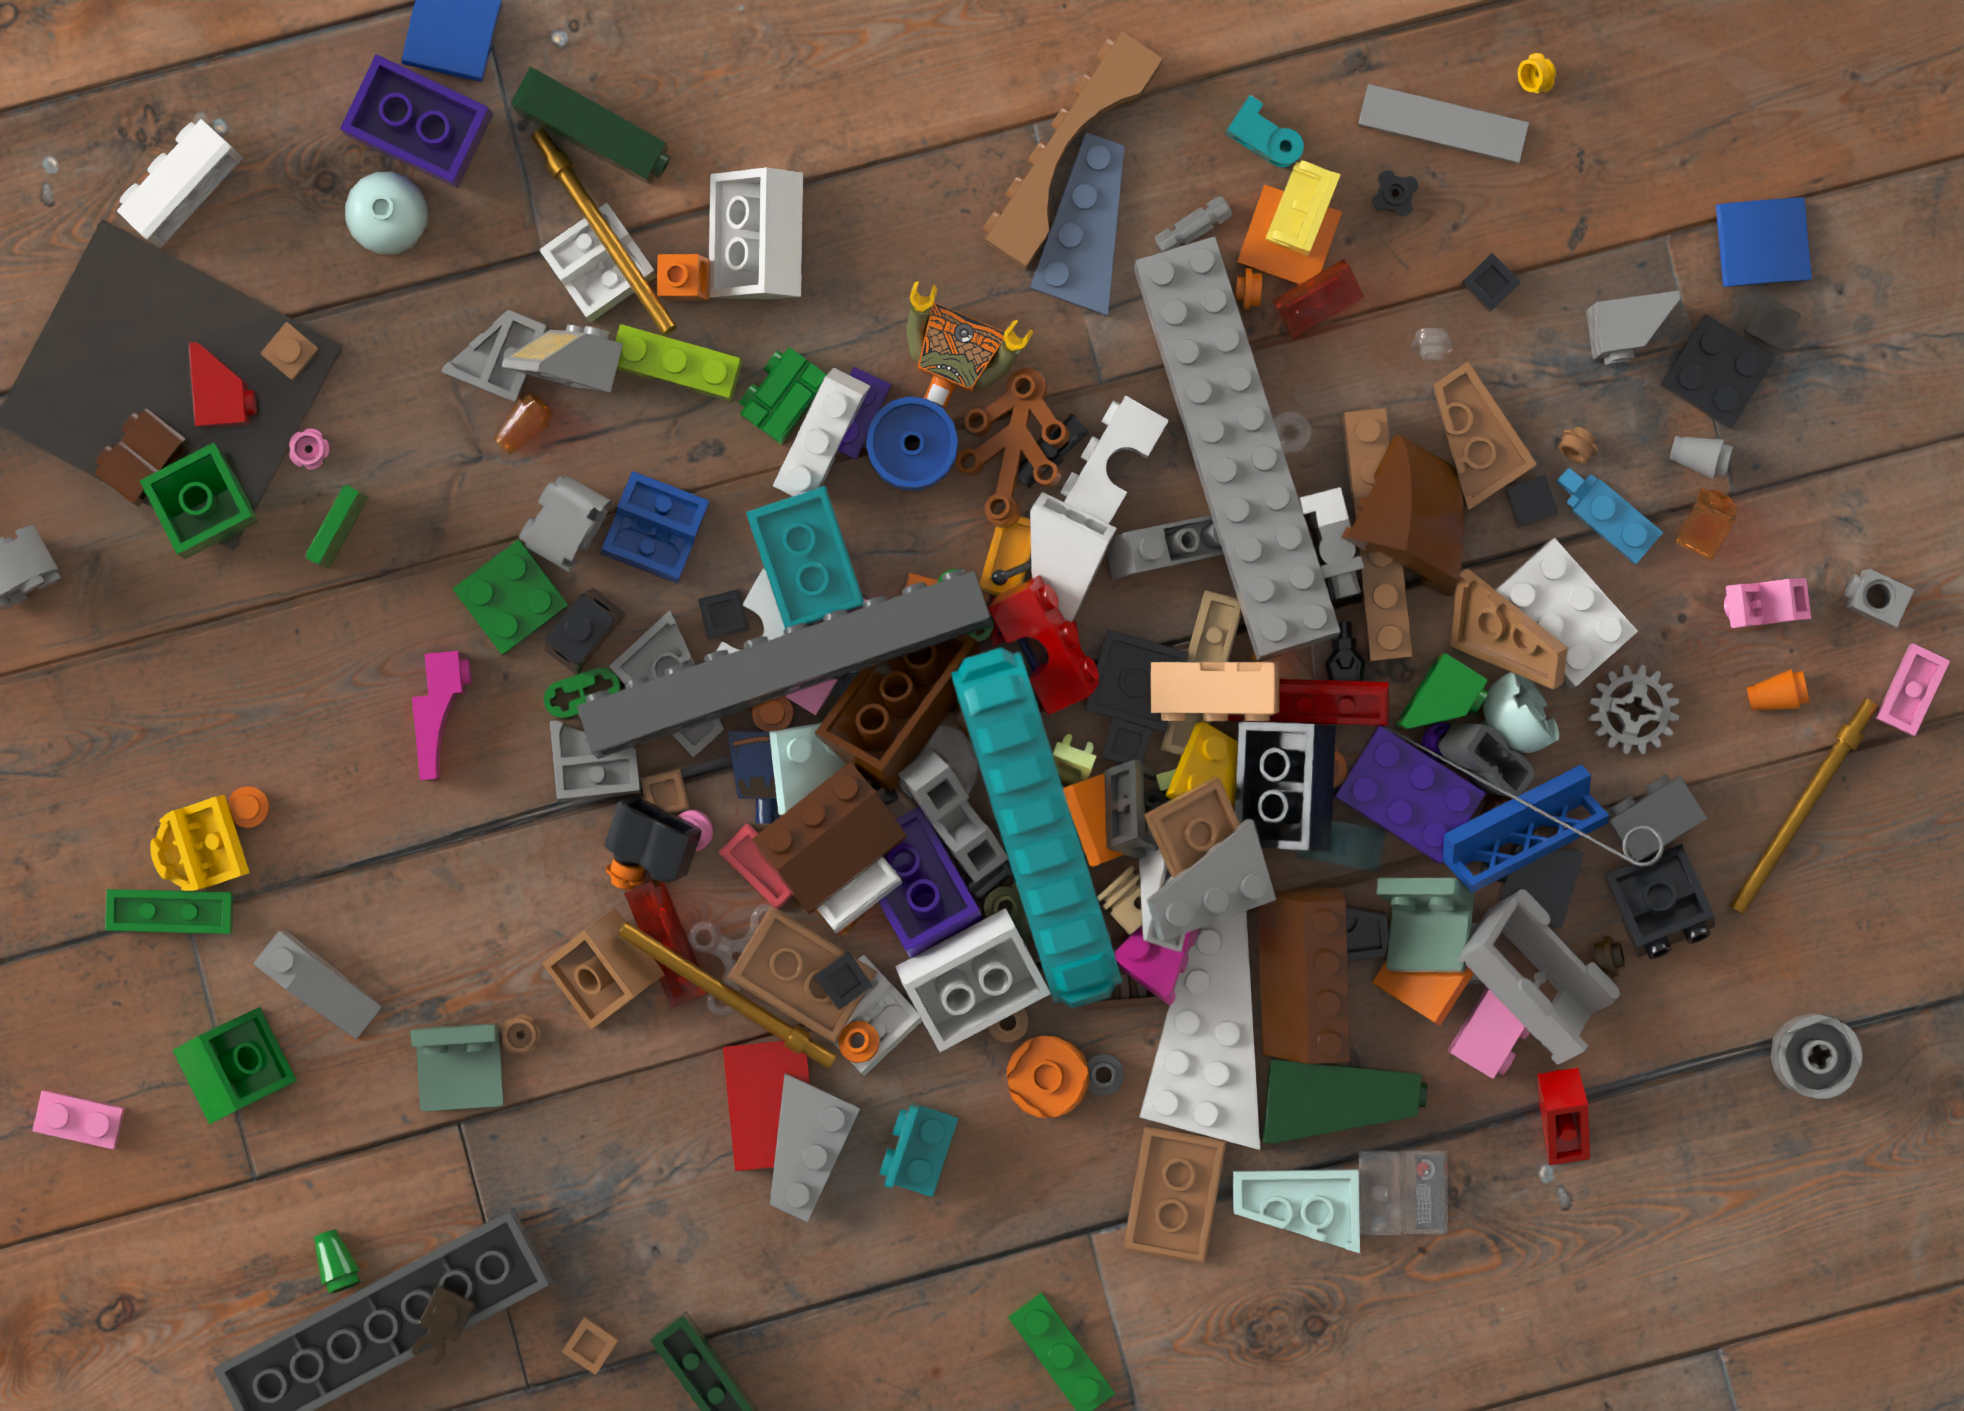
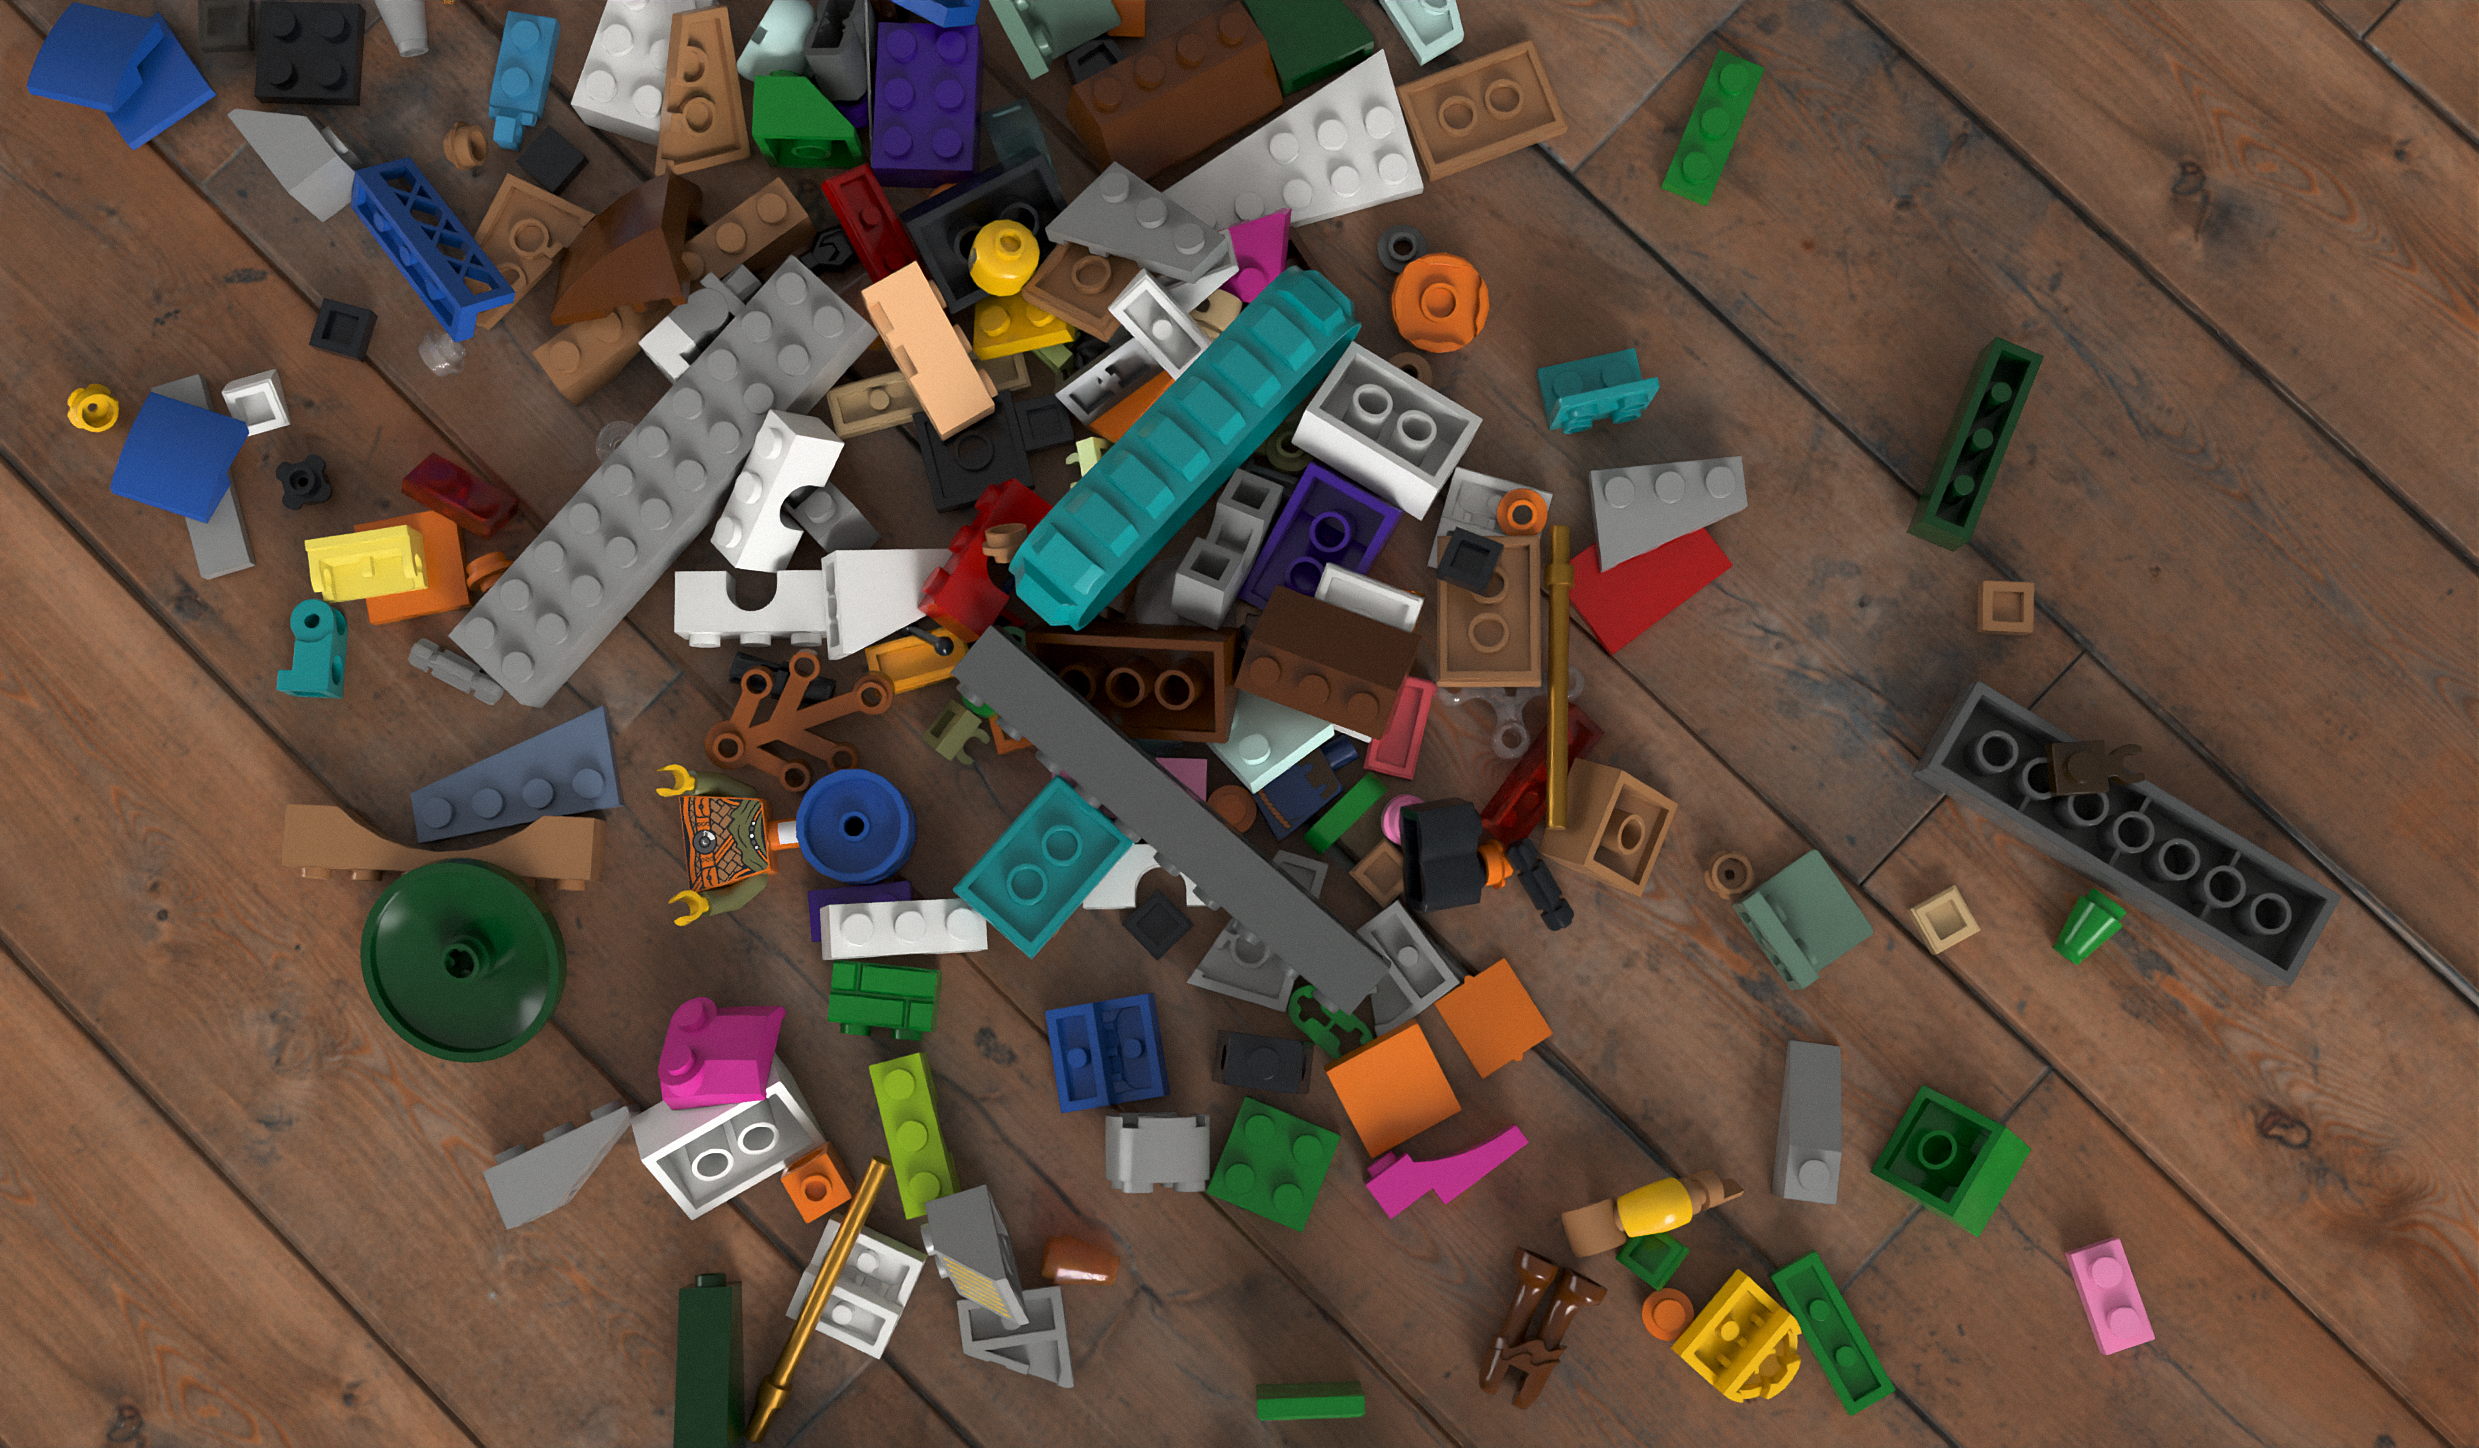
camera: 115 degrees left, 5 degrees down
none -> blue slope [27,2,165,113]
none -> blue slope [110,392,250,524]
none -> white slope [222,369,291,436]
none -> blue fence [351,157,515,343]
none -> dark green dish [360,857,567,1063]
none -> light grey slope [482,1100,641,1230]
none -> dark pink slope [658,997,786,1110]
none -> white arch [710,409,845,573]
none -> olive tile [920,699,990,765]
none -> yellow head [968,219,1040,297]
none -> medium nougat plate [982,523,1029,563]
none -> white slope [1108,267,1213,381]
none -> green beam [1302,771,1389,856]
none -> orange tile [1323,1018,1462,1159]
none -> orange piece [1433,958,1553,1079]
none -> reddish brown piece [1479,1246,1608,1410]
none -> black axle [1504,837,1574,931]
none -> piece [1561,1168,1745,1258]
none -> green tile [1615,1232,1690,1292]
none -> tan tile [1907,885,1981,955]

